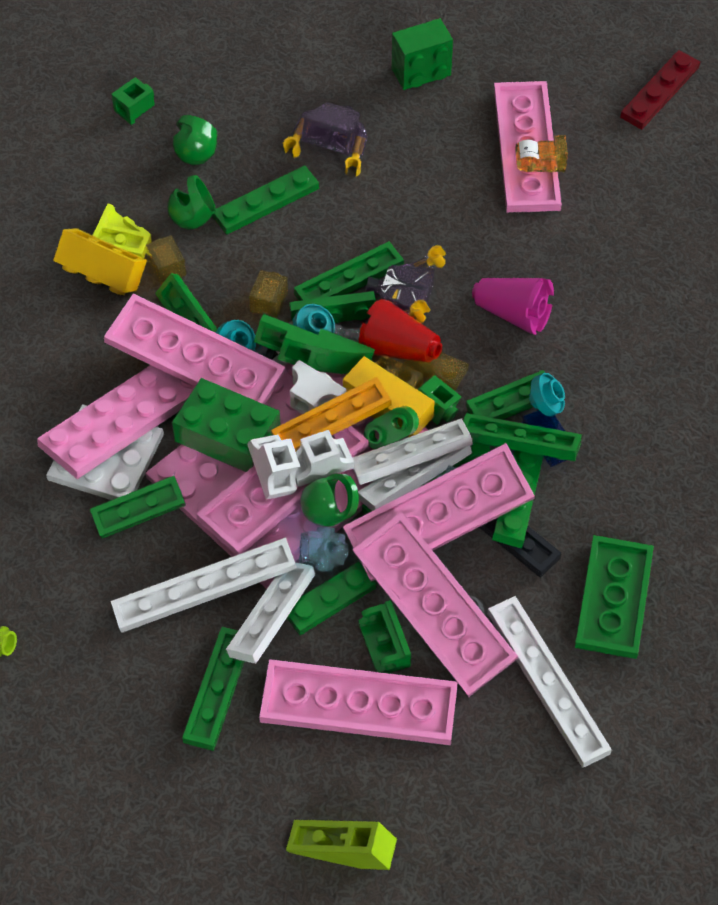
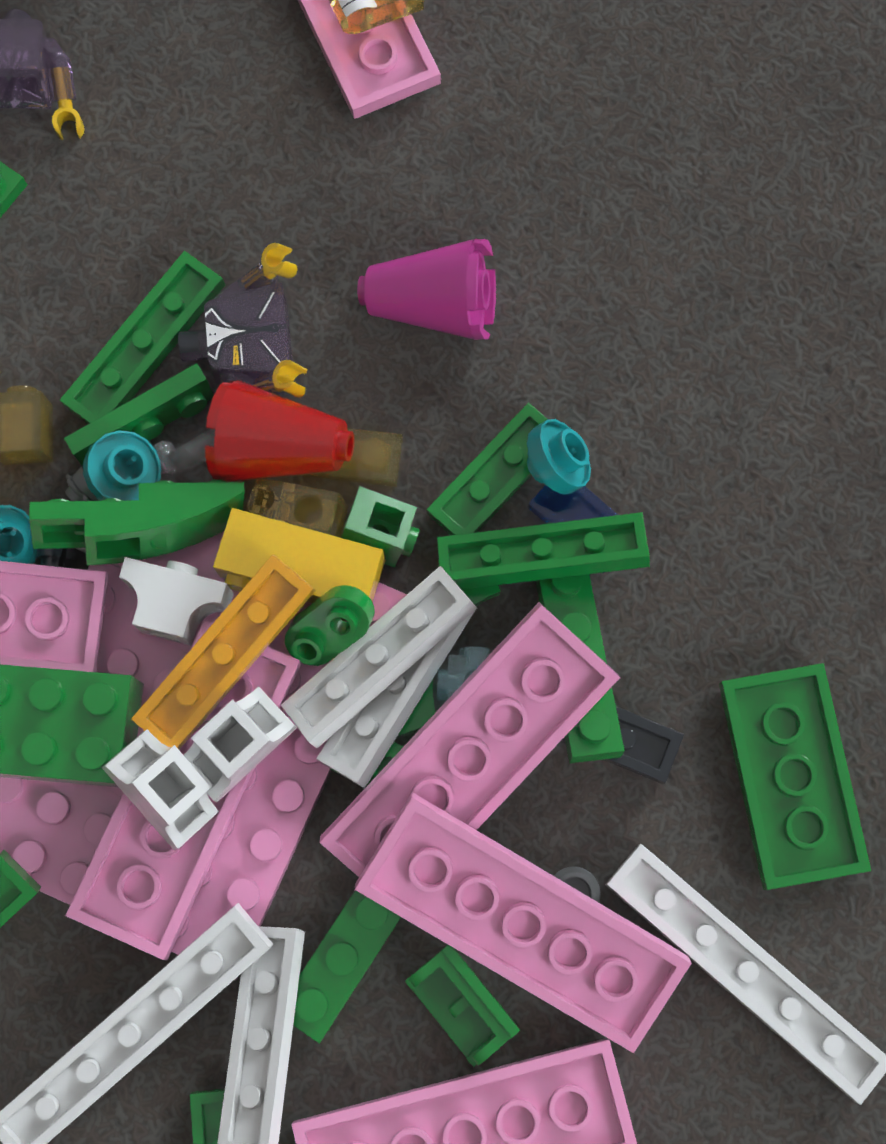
camera: 20 degrees left, 20 degrees up
clear light blue brick [299,527,348,572] -> none
green helmet [300,473,359,527] -> none

